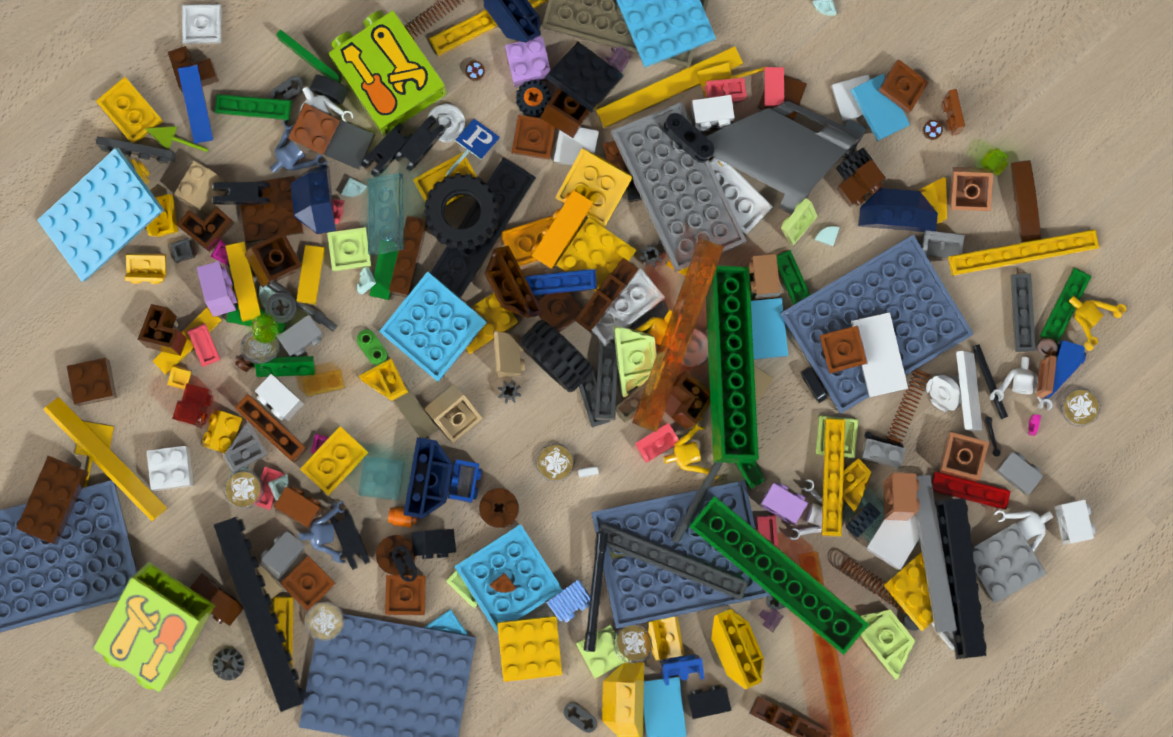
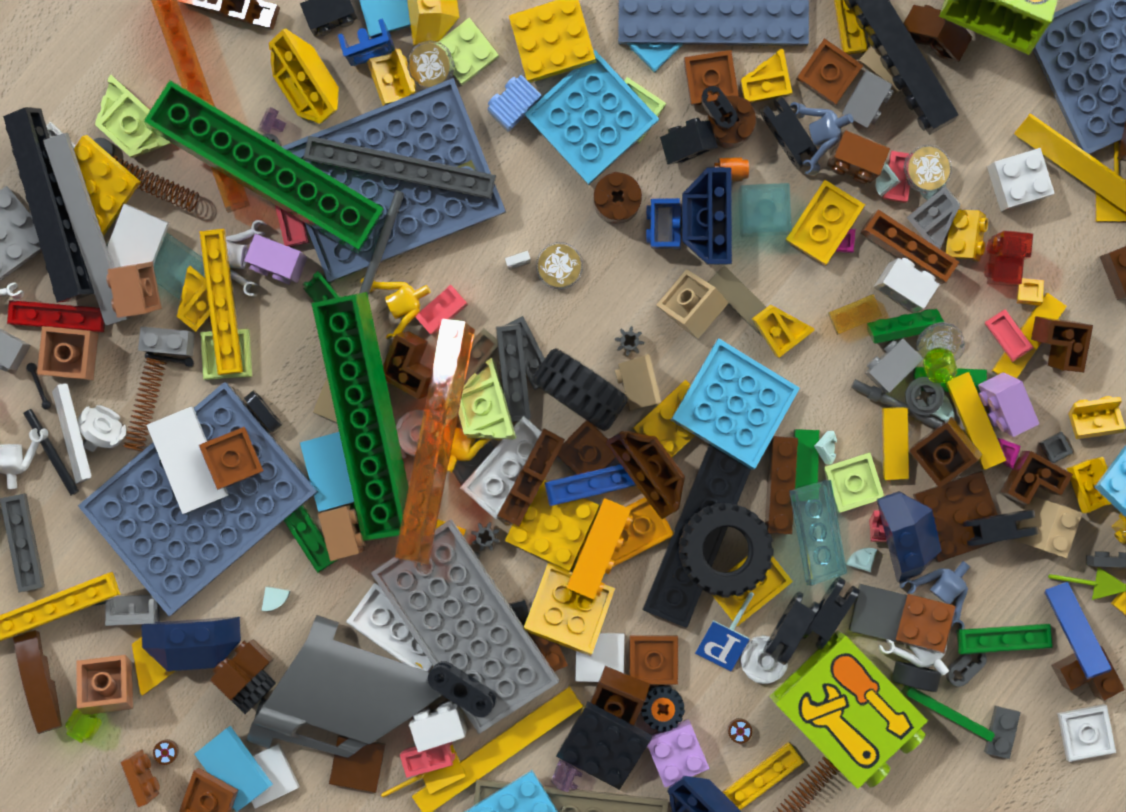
camera: 170 degrees right, 5 degrees up
reddish brown plate [235,354,255,372] -> none
clear tile [305,602,345,641] -> none
bright green plate [357,330,388,366] -> none
dark orange tile [489,573,517,593] -> none
black piece [584,532,608,652] -> none
coral tile [764,67,784,107] -> none
yellowish green plate [781,198,818,246] -> none
black wheel [845,502,881,538] -> none
none -> yellow wing [740,49,792,103]
none -> dark grey plate [984,705,1021,759]

